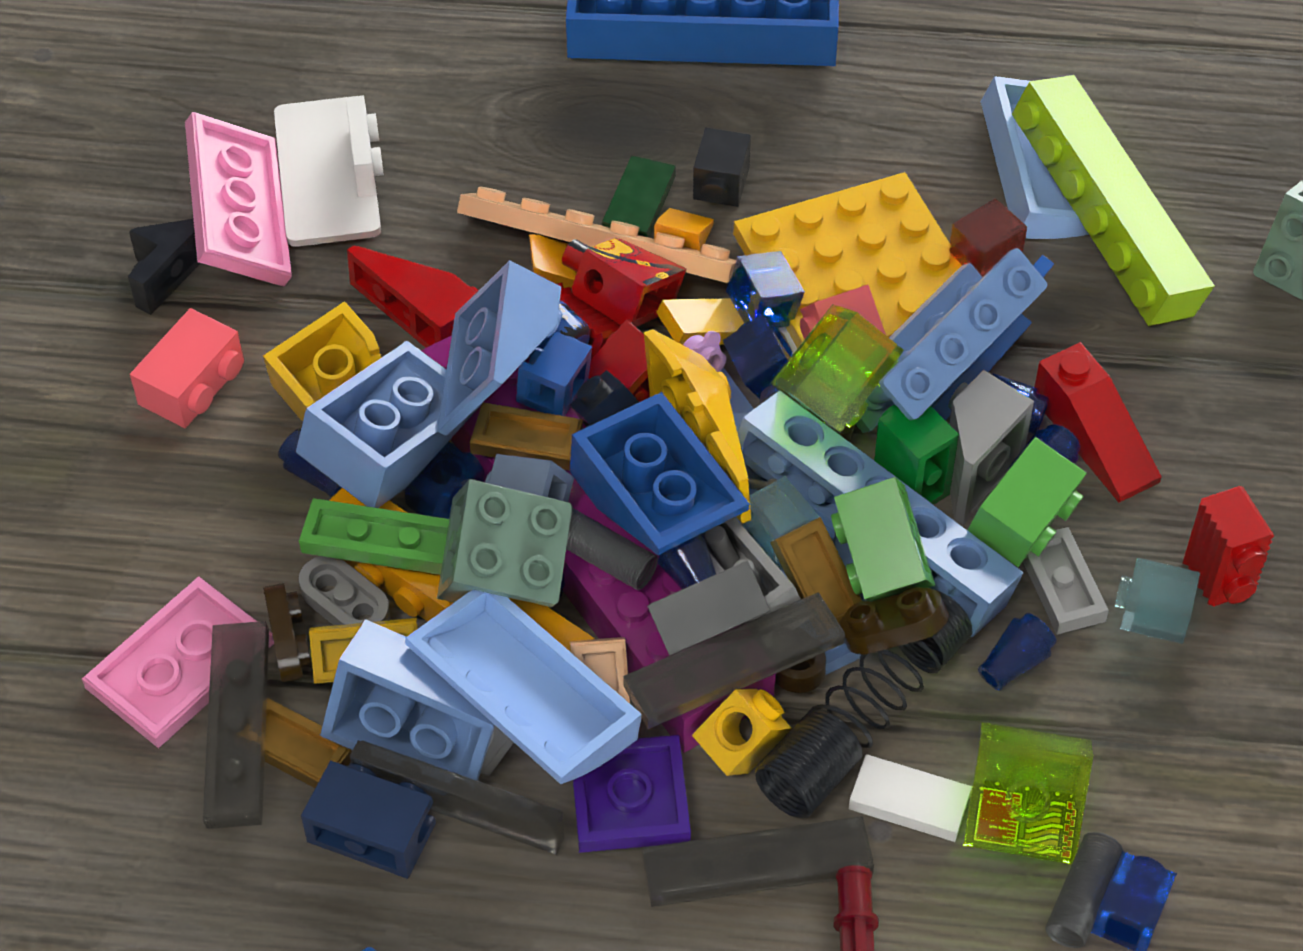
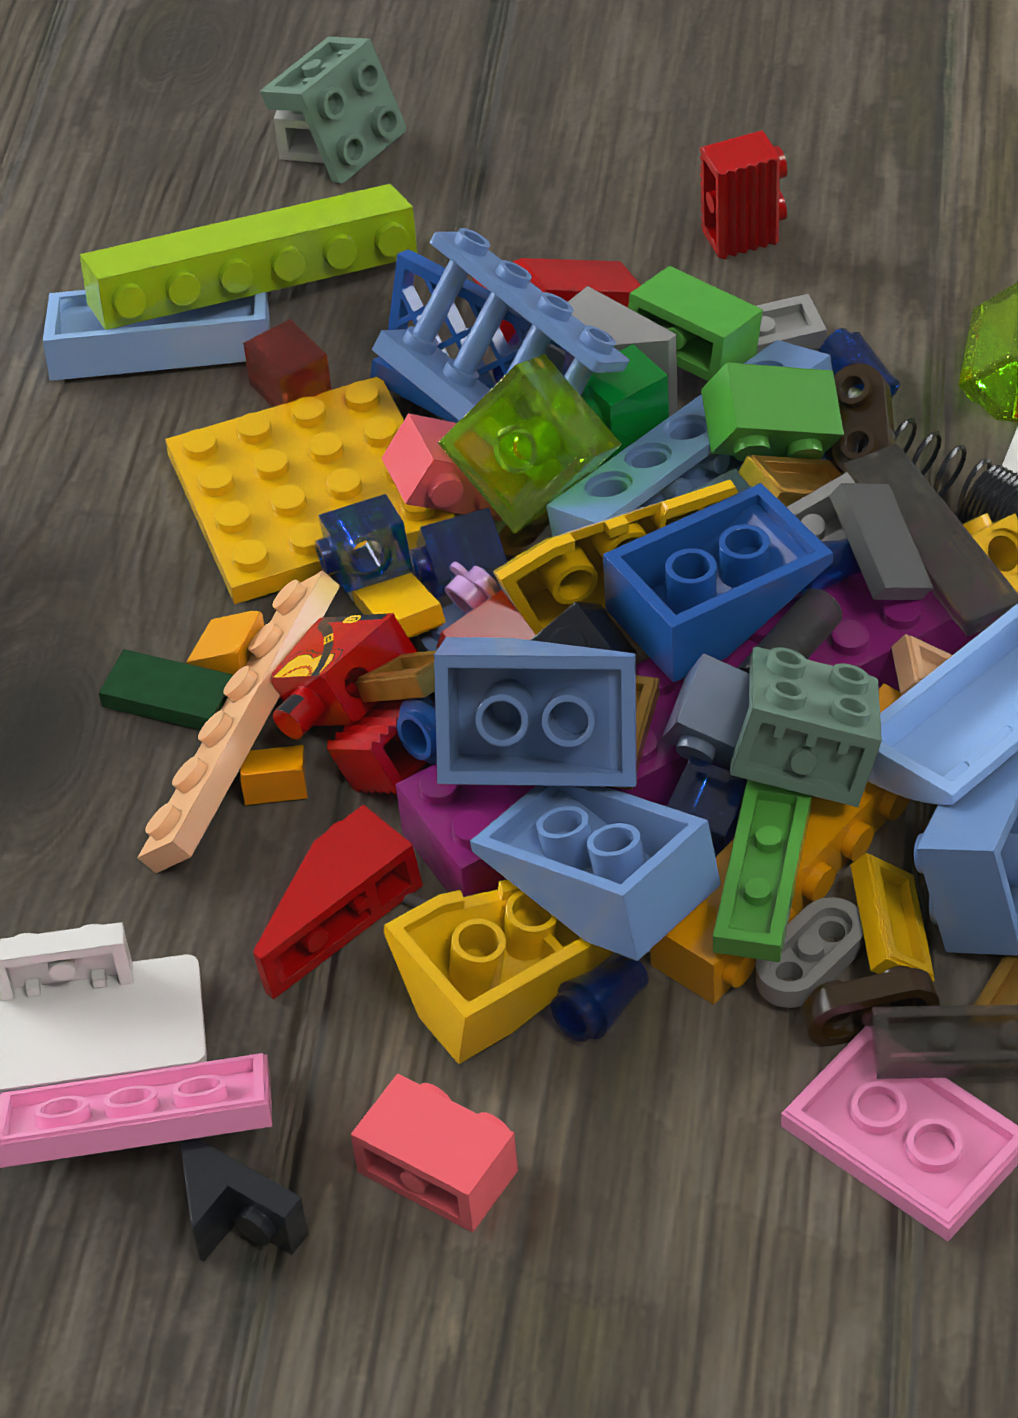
camera: 85 degrees left, 5 degrees down
black brick [693,127,751,207] -> none
clear light blue brick [1114,558,1200,644] -> none
none -> pearl gold tile [355,650,437,703]

